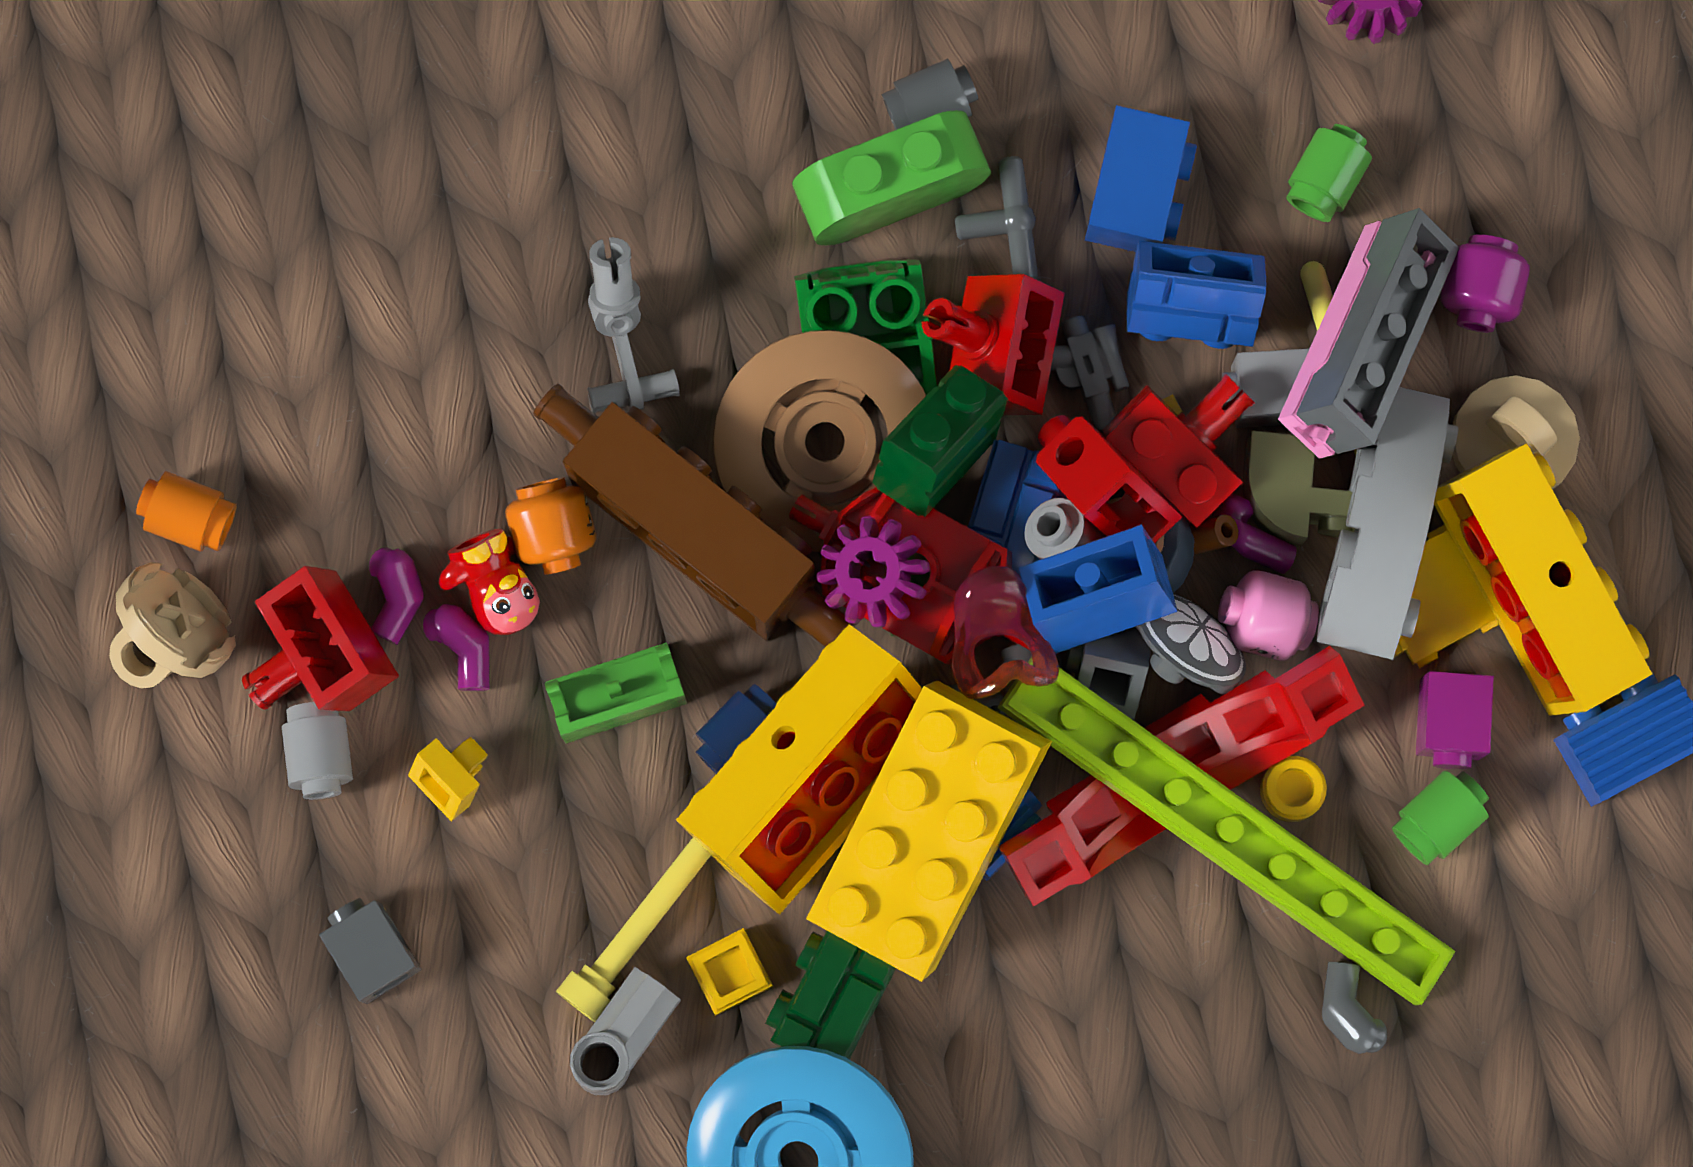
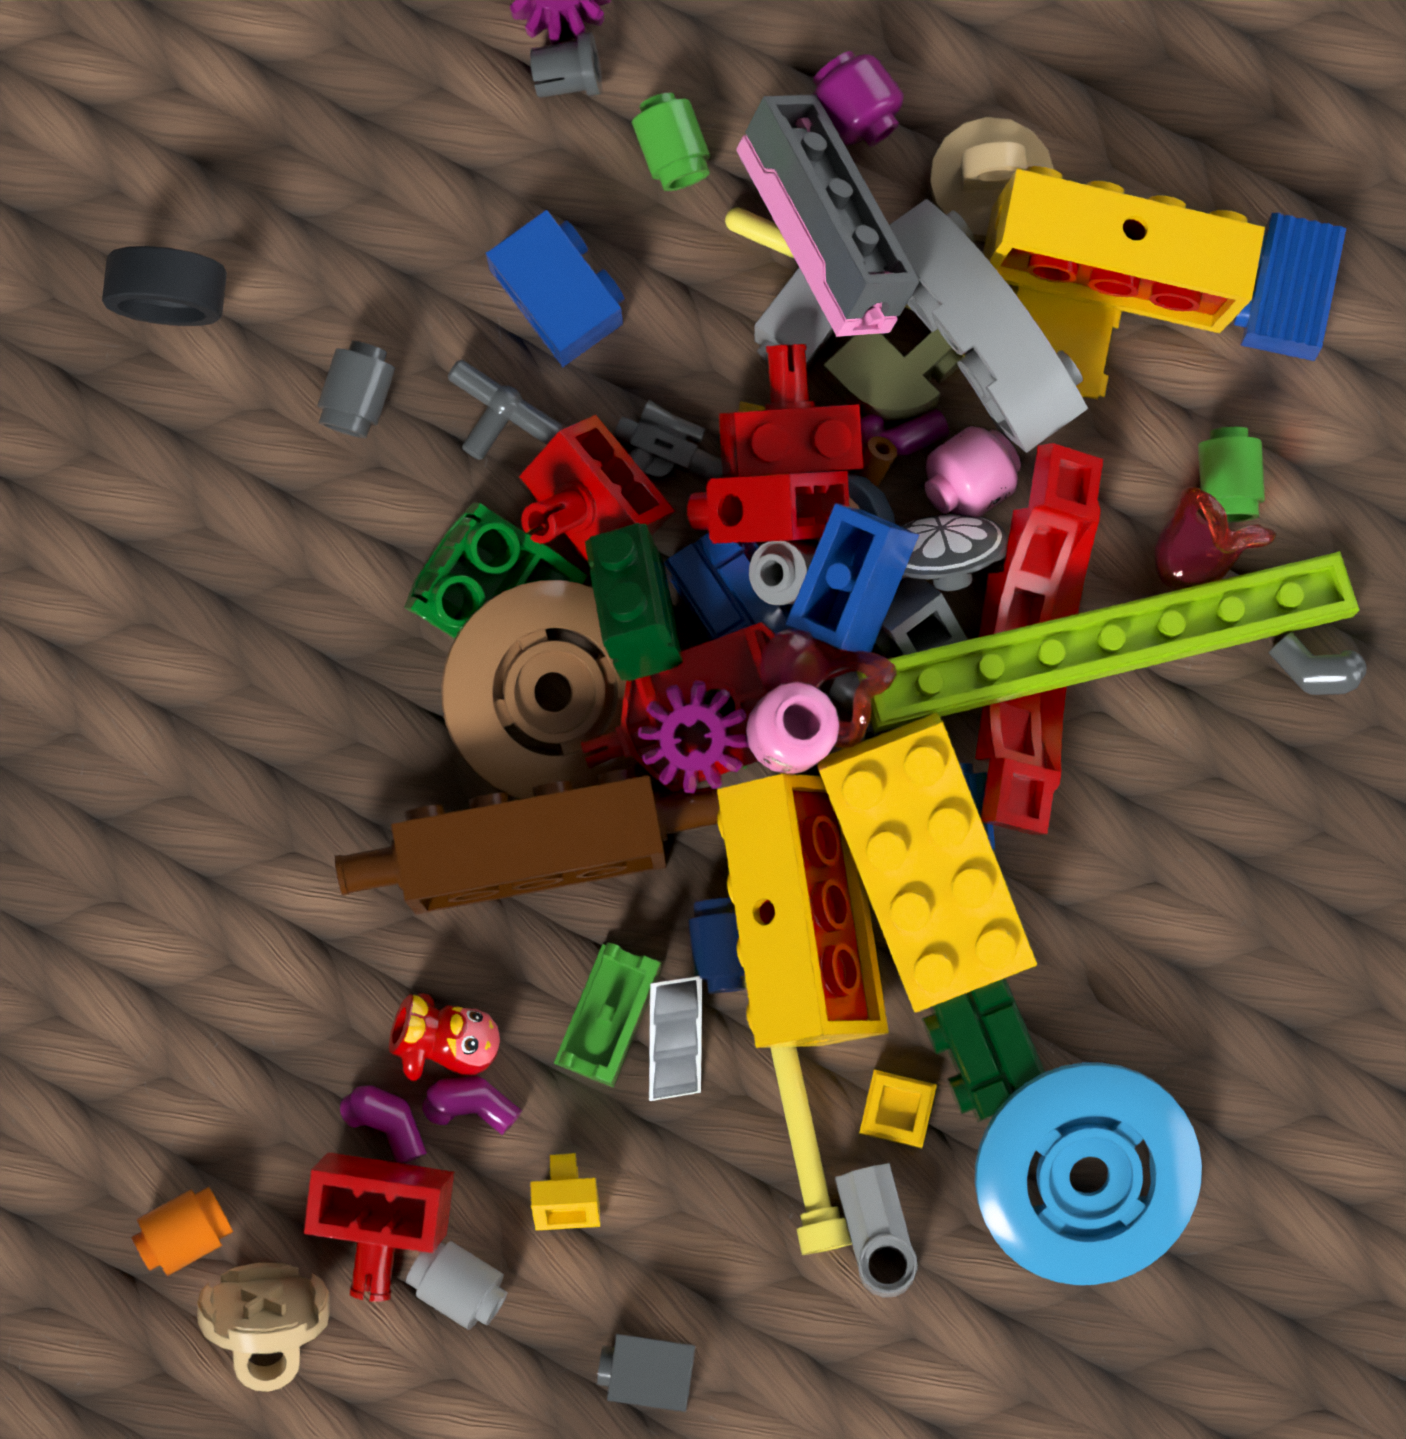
camera: 45 degrees left, 0 degrees up
orange head [505,477,597,575] -> none
light grey pin [587,237,679,414] -> none
bright green brick [792,110,991,246] -> none
blue brick [1127,241,1266,349] -> none
yellow tile [1260,756,1327,822] -> none
magenta brick [1416,671,1494,769] -> none
none -> dark grey bush [530,32,602,98]
none -> sticker [649,976,702,1101]
none -> bright pink head [746,682,839,774]
none -> clear red piece [1155,487,1277,591]

